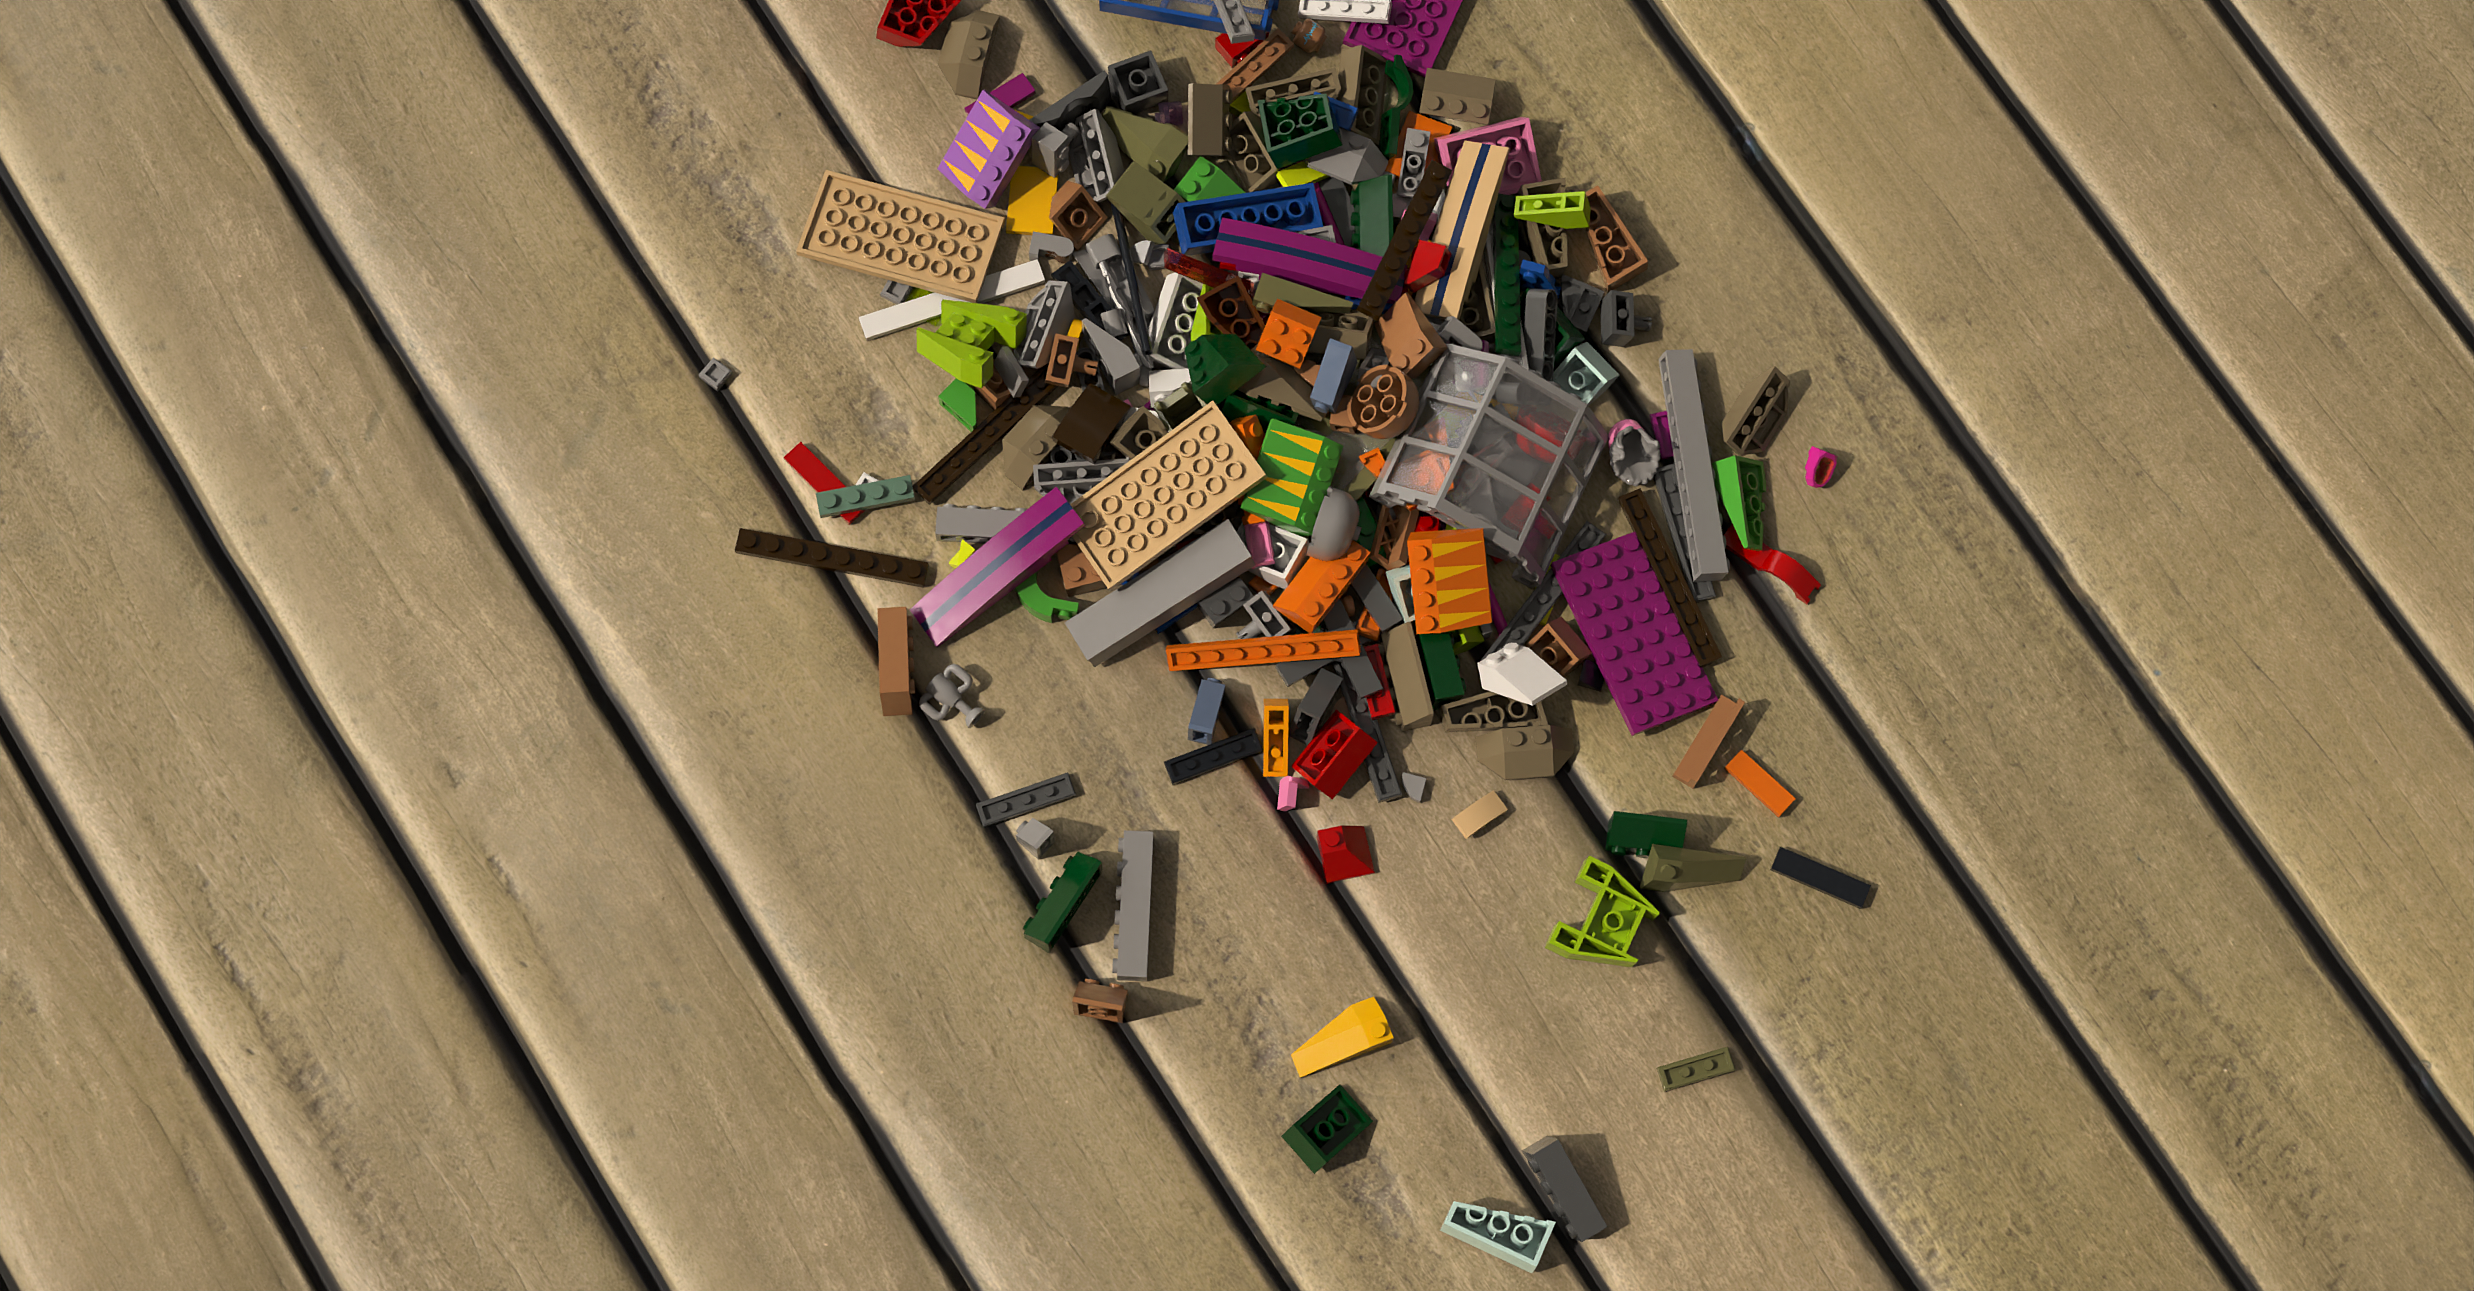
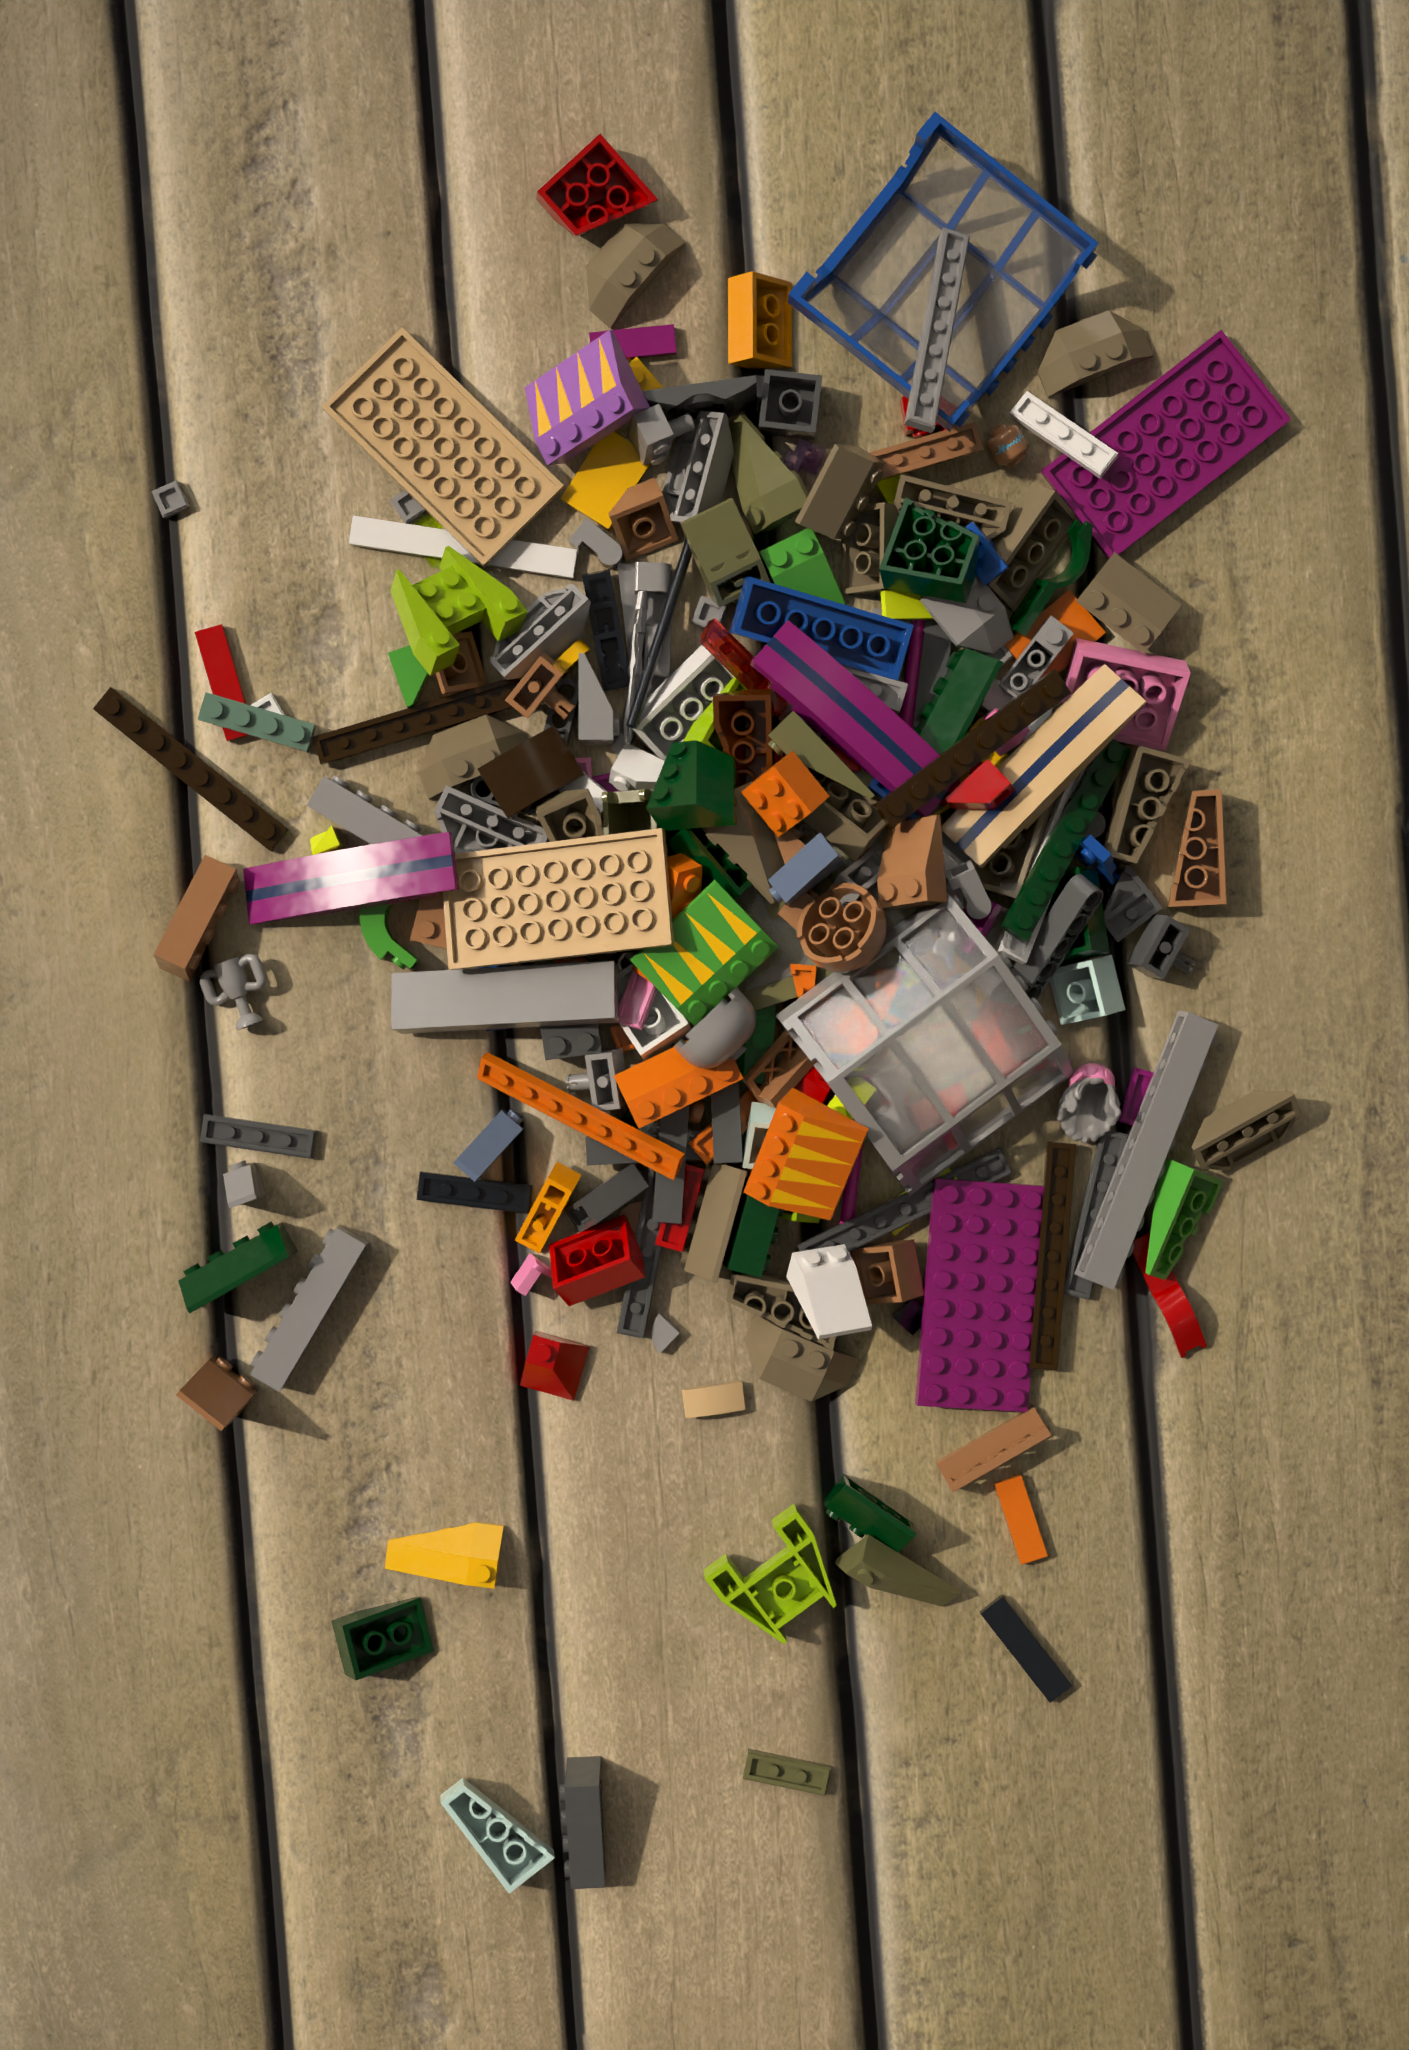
camera: 30 degrees right, 15 degrees up
light grey tile [993,347,1029,398] -> none
light grey piece [1101,308,1128,337] -> none
light grey tile [1130,240,1155,265] -> none
lime slope [1514,191,1591,229] -> none
dark pink rock [1805,446,1838,488] -> none
none -> light orange slope [728,271,792,369]

